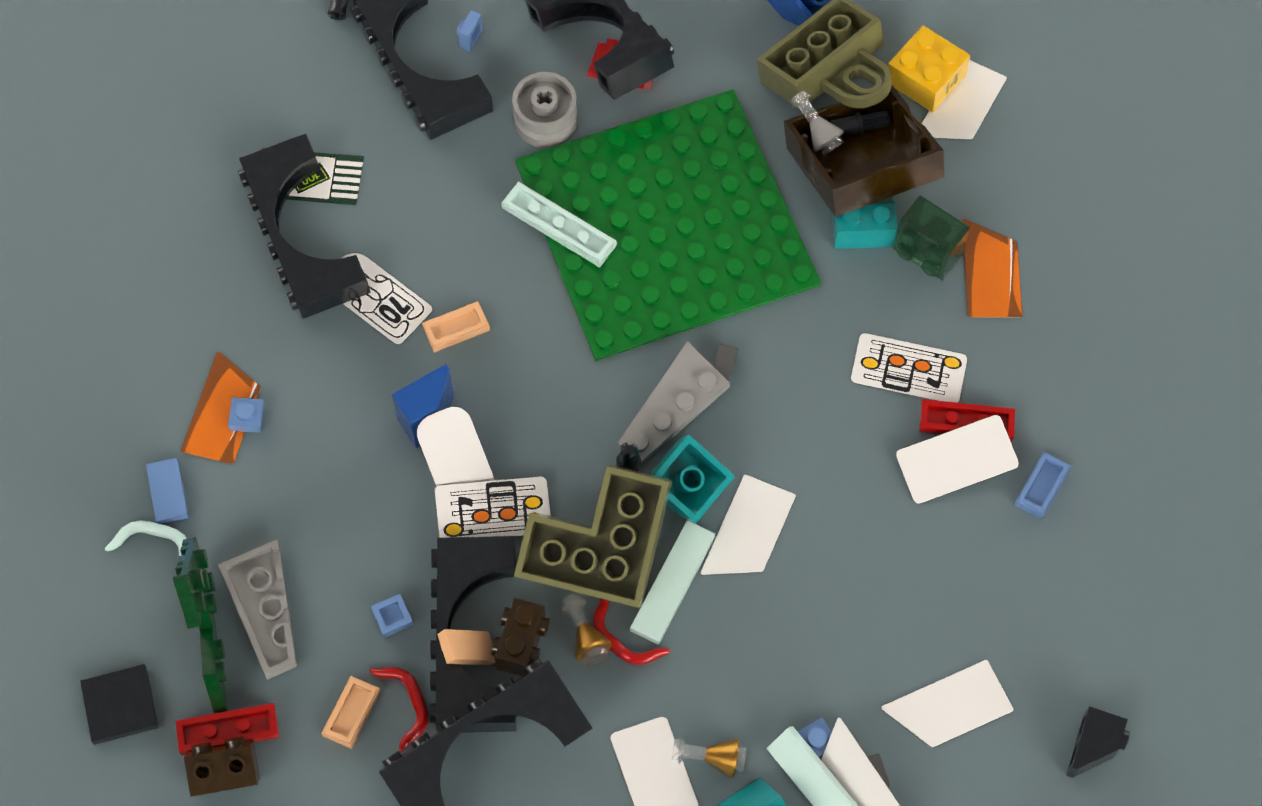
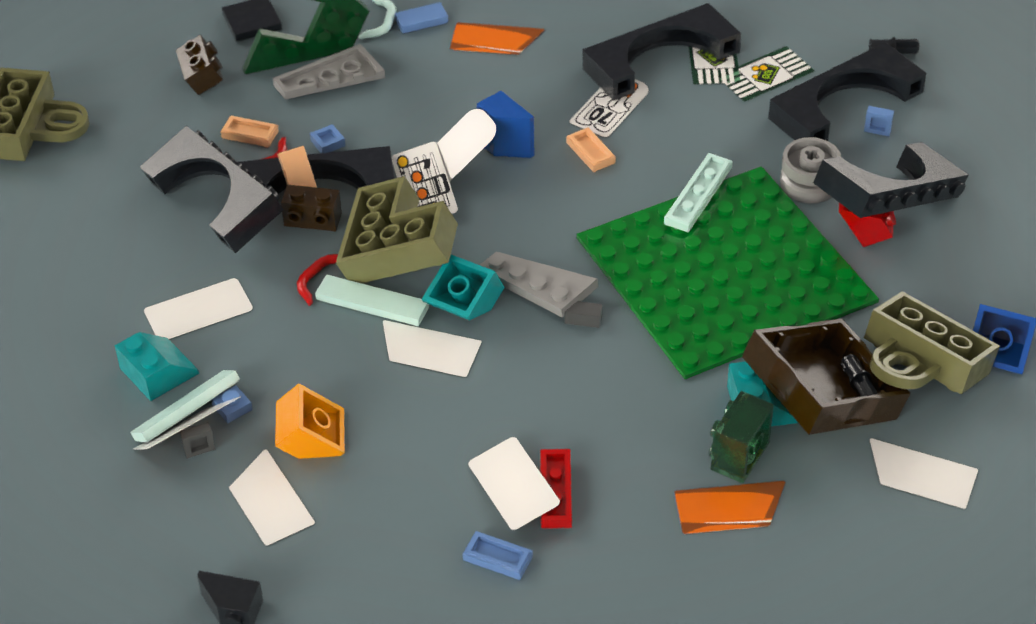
camera: 85 degrees right, 20 degrees down
red plate [176,703,280,756] -> none
medium blue plate [228,397,265,433] -> none
piece [561,594,611,666] -> none
black axle [616,442,641,472] -> none
piece [672,737,747,778] -> none
piece [791,90,844,155] -> none
sticker [851,333,967,403] -> none
yellow brick [888,25,970,113] -> none
none -> light orange slope [275,384,345,459]
none -> sticker [718,46,814,102]

